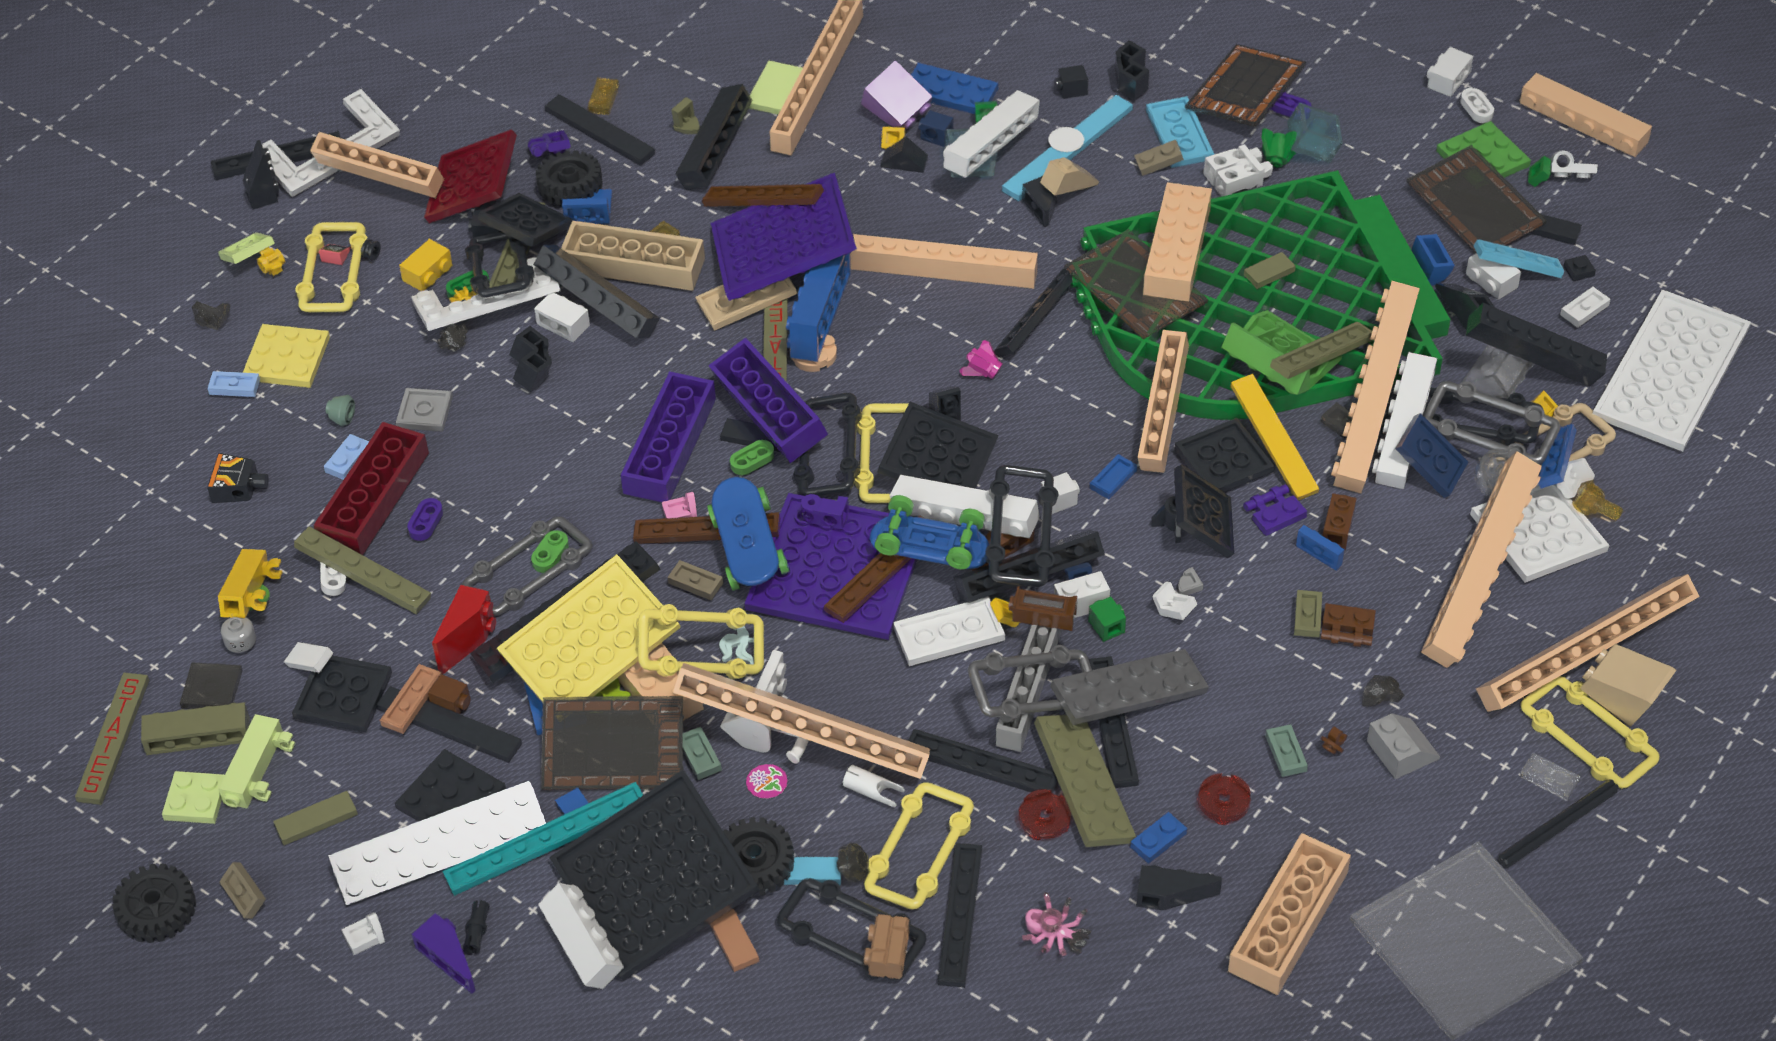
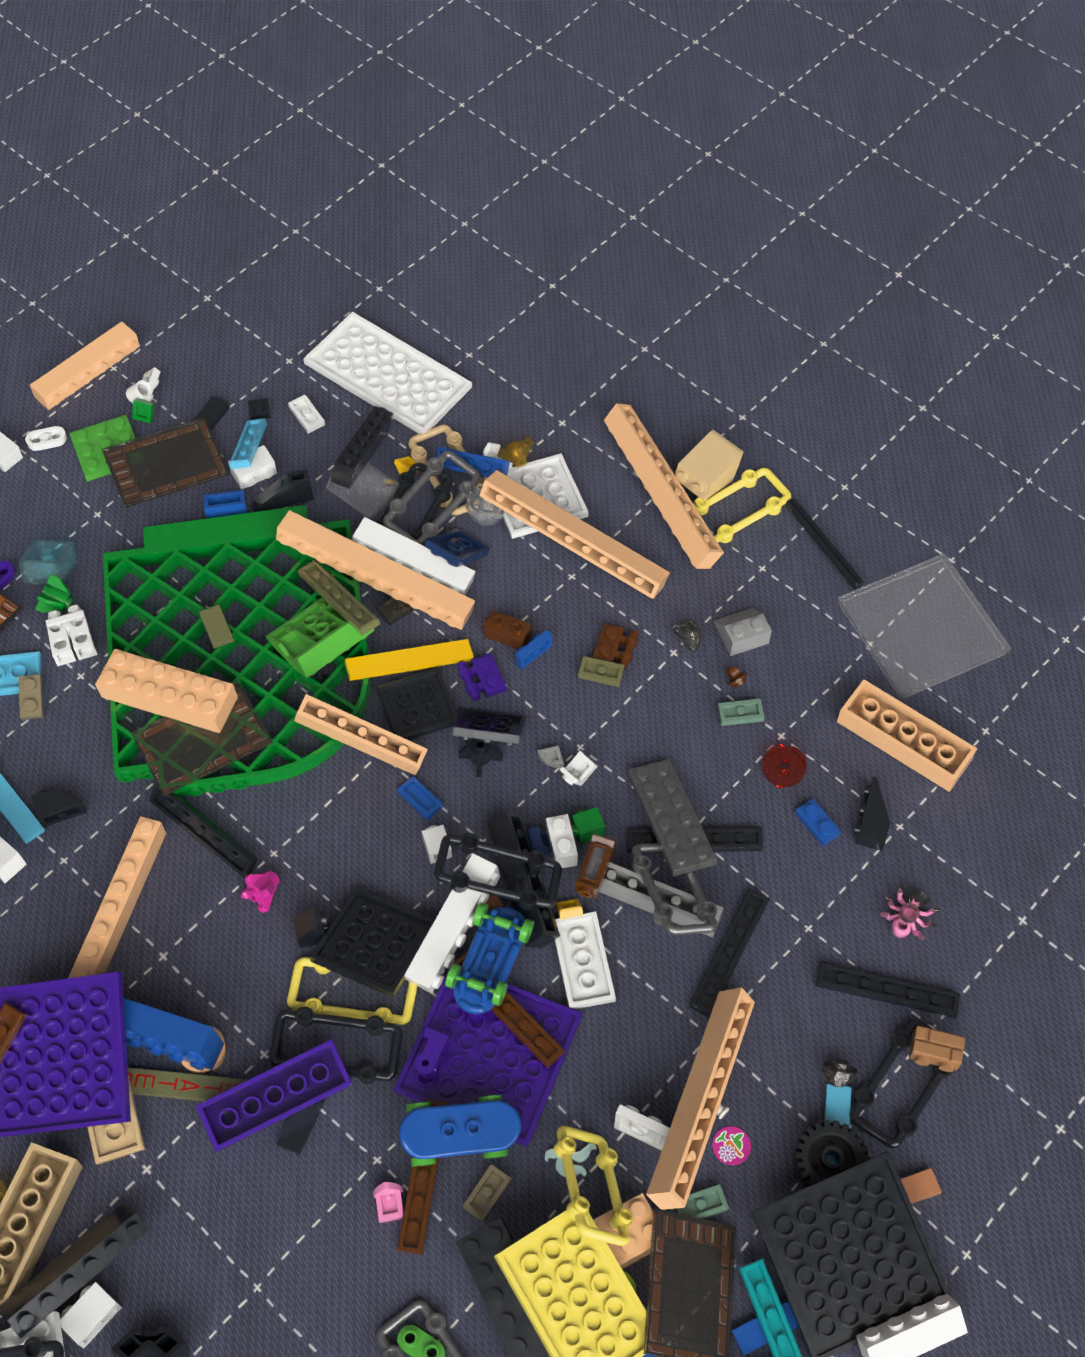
camera: 85 degrees left, 10 degrees up
dark purple brick [621,371,716,502] -> none
bright green plate [730,440,774,475] -> none
white piece [843,765,905,807] -> none
light yellow bar [864,782,974,910] -> none
clear red plate [1019,789,1071,841] -> none
olive plate [1034,715,1136,847] -> none
tan slope [1040,158,1099,195] -> none
clear plate [1520,753,1581,800] -> none

